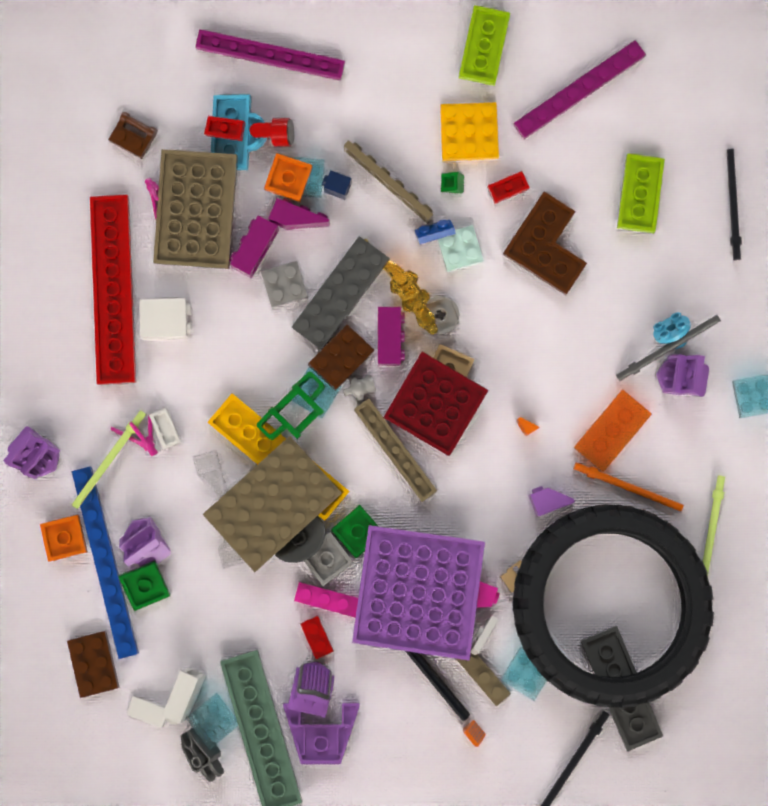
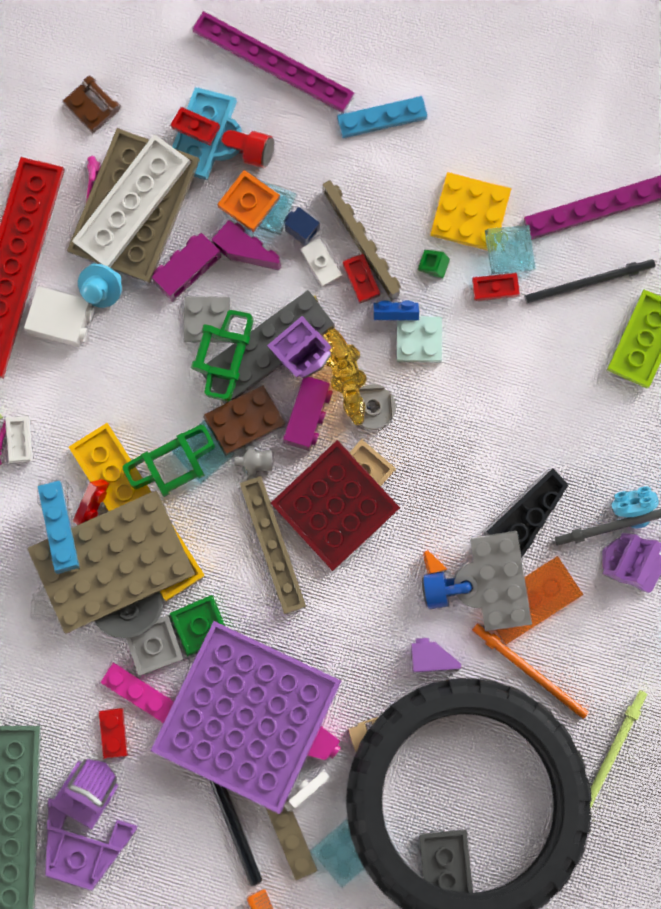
camera: 15 degrees right, 5 degrees down
lime plate [458,5,510,86] -> none
reddish brown plate [502,191,587,296] -> none
none -> dark azure plate [37,480,80,574]
none -> white plate [72,134,191,268]
none -> red plate [72,479,109,525]
none -> medium azure plate [78,263,122,308]
none -> green bar [190,310,254,402]
none -> medium lavender piece [267,316,332,378]
none -> white plate [300,238,342,287]
none -> dark azure plate [337,96,428,139]
none -> red plate [342,254,380,304]
none -> light grey plate [422,531,532,631]
none -> black wedge [481,468,569,558]
none -> clear light blue plate [485,225,536,275]
none -> black bar [524,259,655,304]

